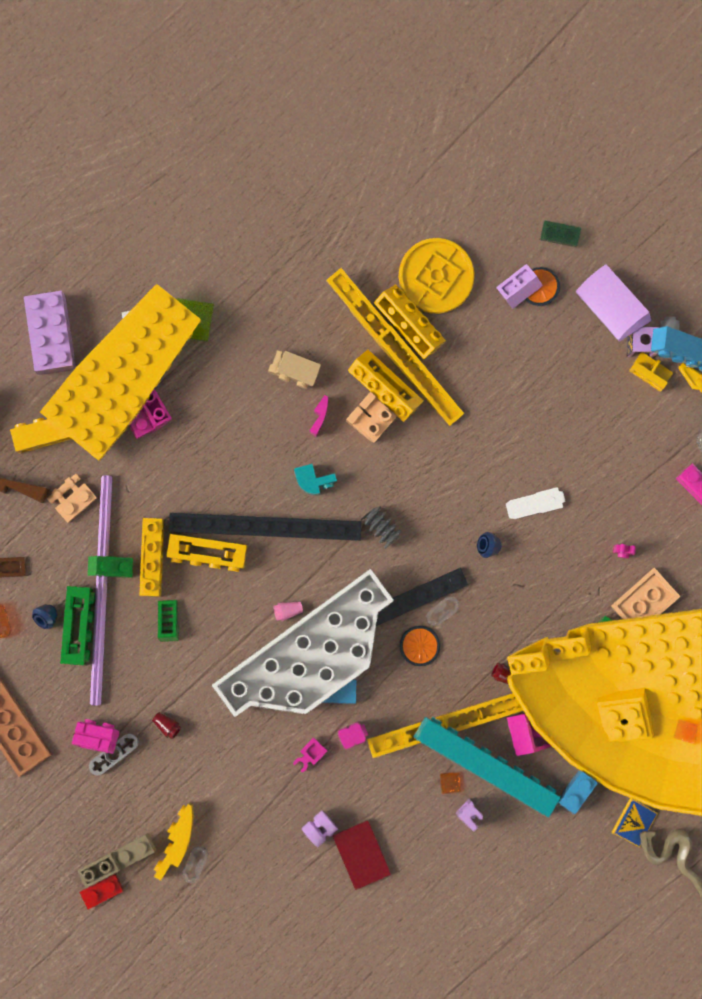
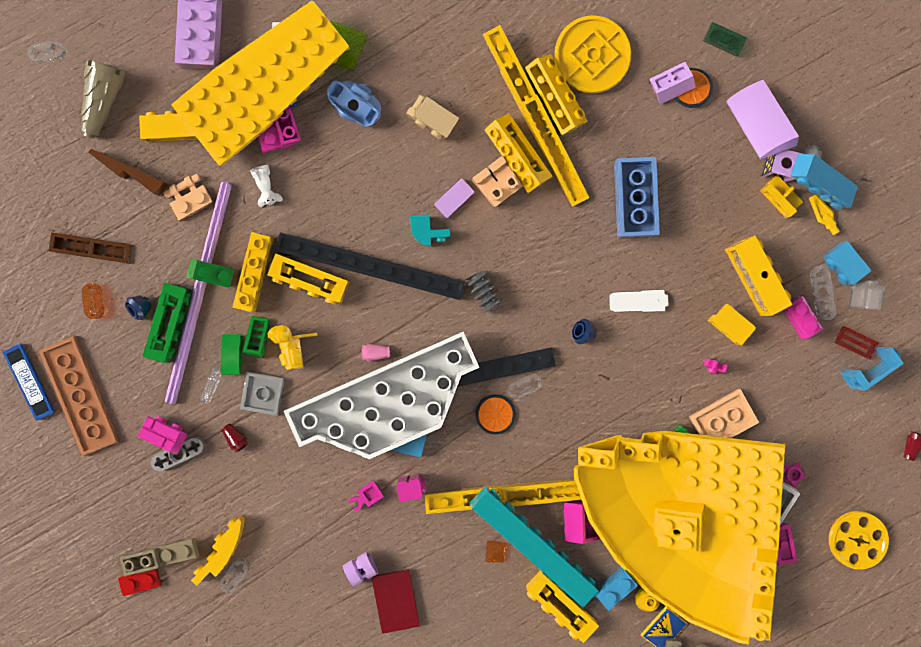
camera: 15 degrees right, 5 degrees up
dark pink slope [309,395,328,437] -> none
lavender hinge [456,799,483,831] -> none
dark red cone [491,663,511,684] -> none
clear orange slope [673,719,698,745] -> none
none -> clear axle [200,367,222,403]
none -> green slope [220,334,243,375]
none -> light grey tile [240,371,285,416]
none -> white animal [250,165,283,207]
none -> yellow piece [267,325,318,370]
none -> medium blue piece [327,80,381,127]
none -> lavender tile [434,178,475,218]
none -> yellow brick [526,570,599,643]
none -> medium blue brick [614,157,660,238]
none -> yellow cone [635,588,661,612]
none -> yellow panel [708,304,756,346]
none -> yellow brick [725,236,792,316]

